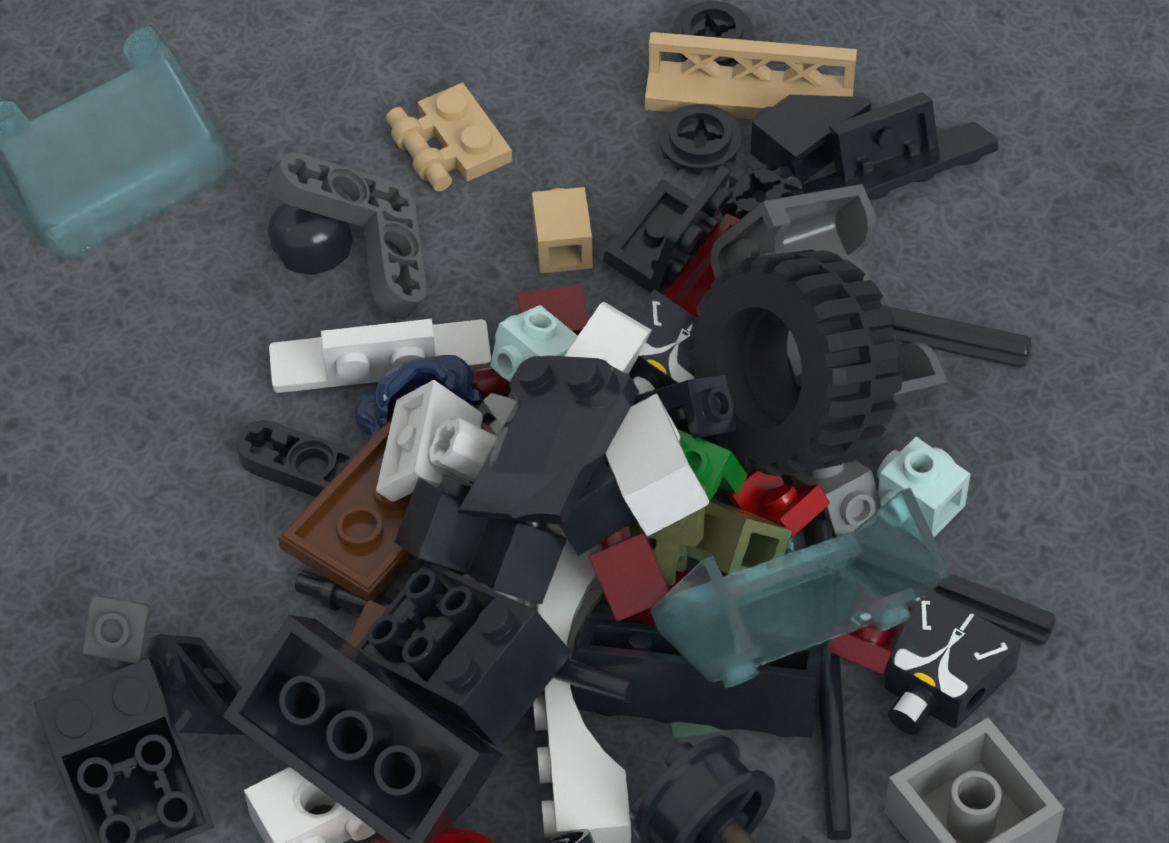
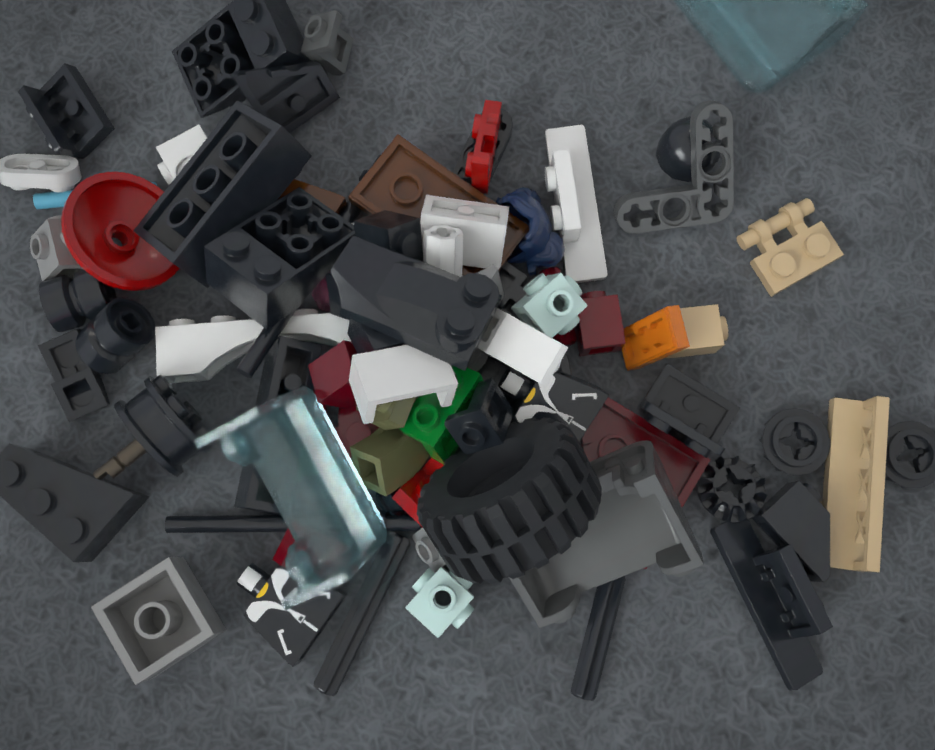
camera: 90 degrees right, 25 degrees up
none -> red wing [465,99,502,195]
none -> orange plate [622,305,690,371]

